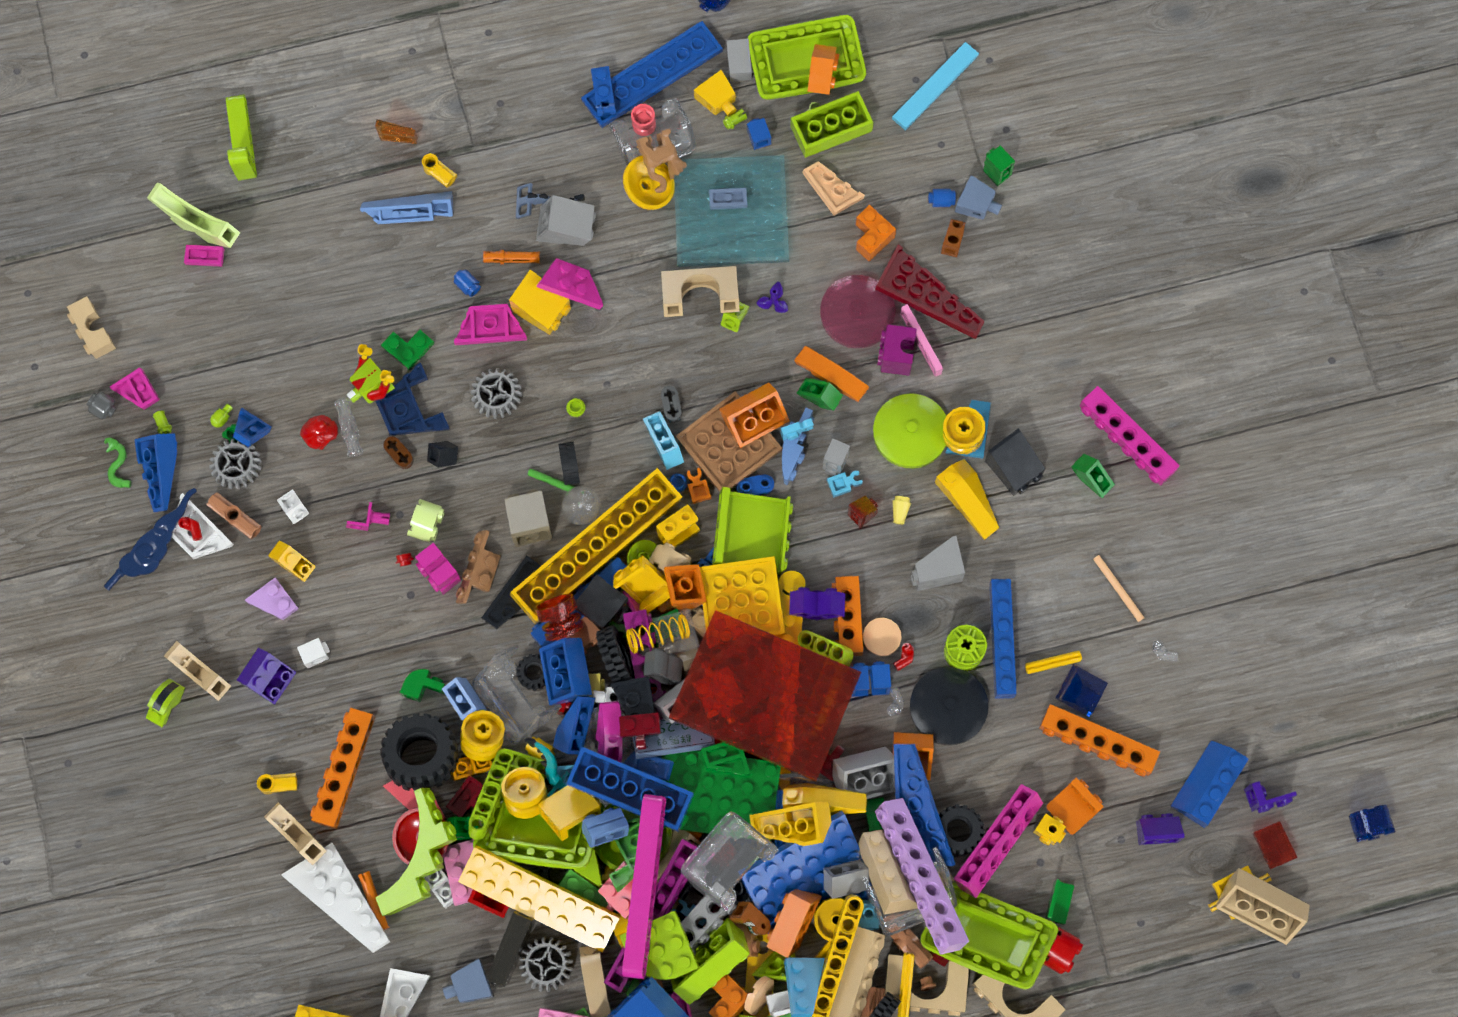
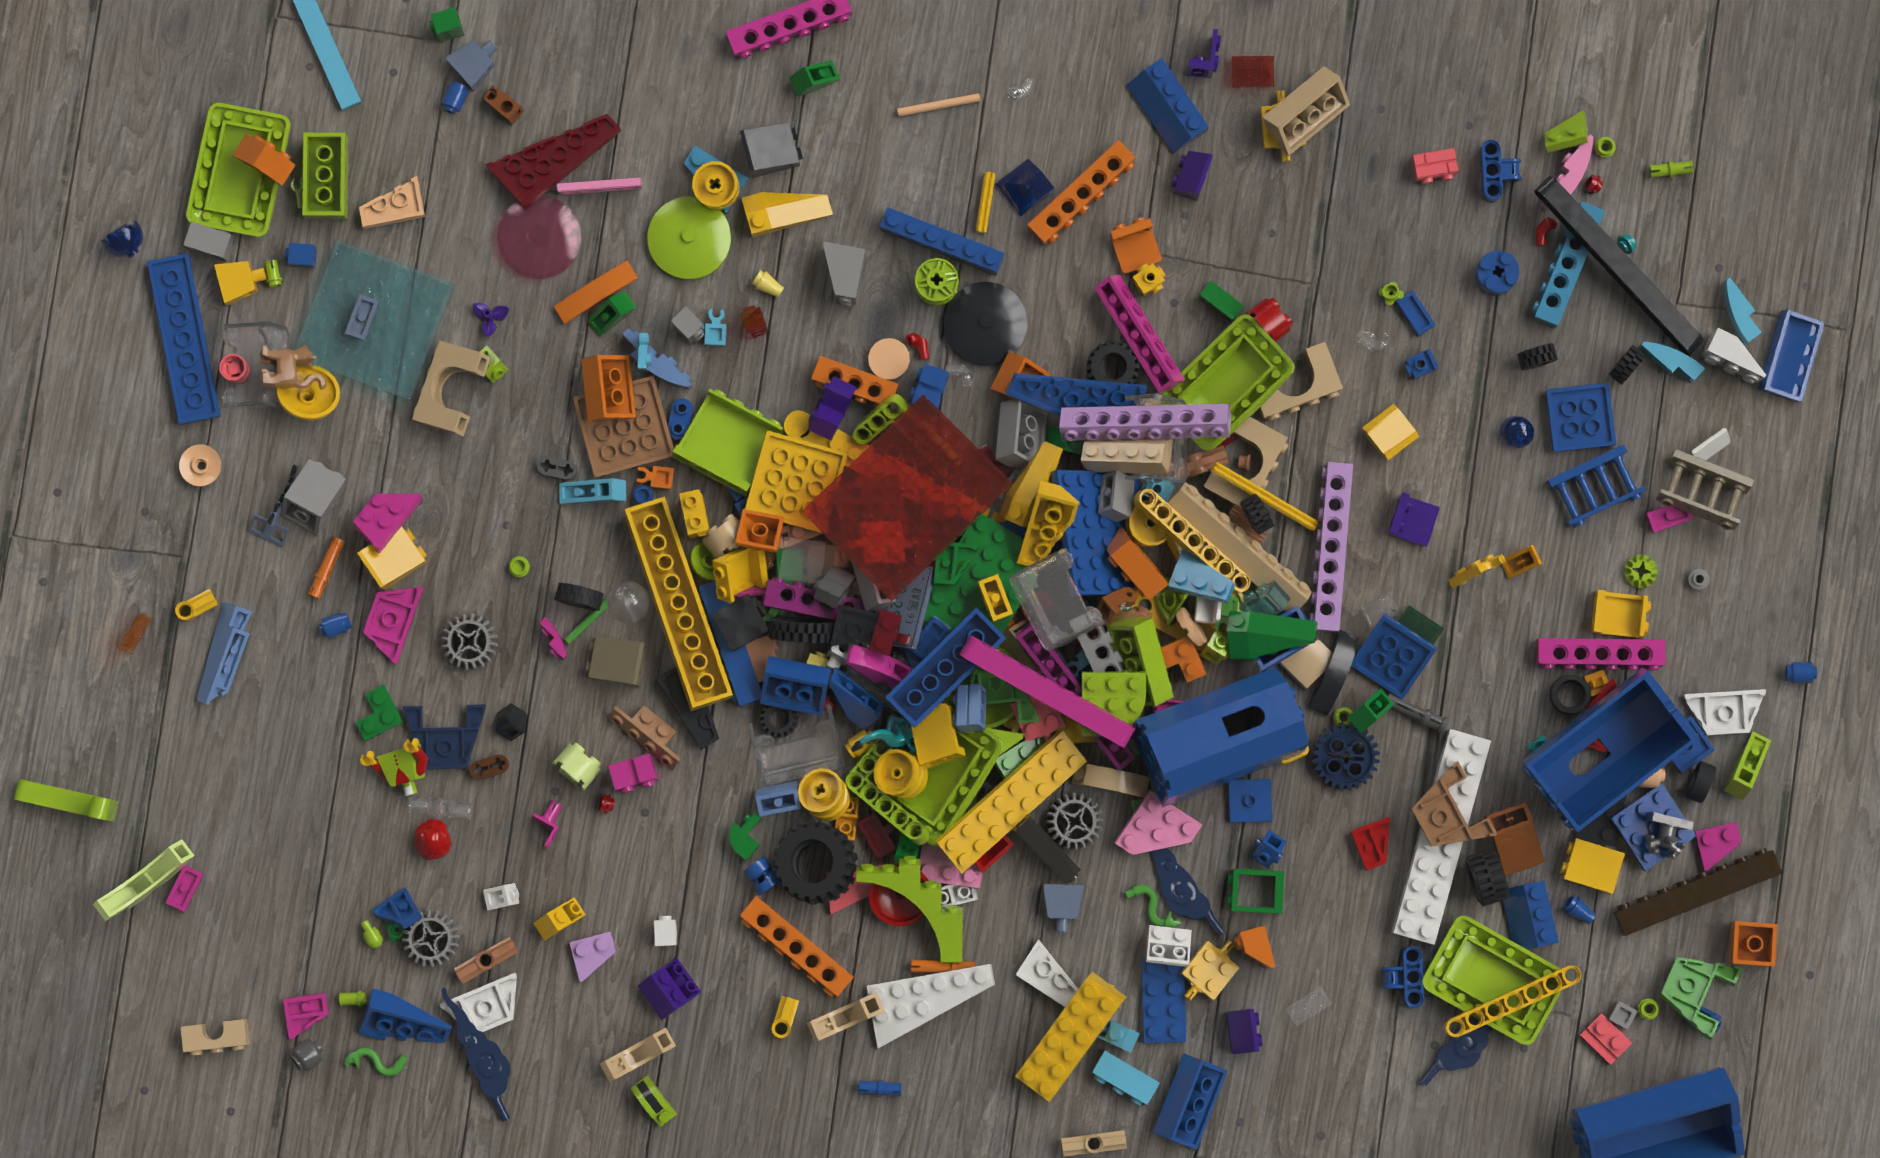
camera: 70 degrees left, 10 degrees up
red arm [178,517,203,541] -> none
clear red wheel [535,594,585,641] -> none
blue plate [591,66,616,117] -> none
yellow piece [626,614,690,654] -> none
orange brick [856,205,896,262] -> none
magenta piece [877,325,917,376] -> none
none -> light nougat dish [179,444,222,486]
none -> dark pink slope [540,617,568,660]
none -> blue wheel [743,856,780,896]
none -> blue pin [858,1080,902,1097]
none -> yellow brick [977,574,1013,623]

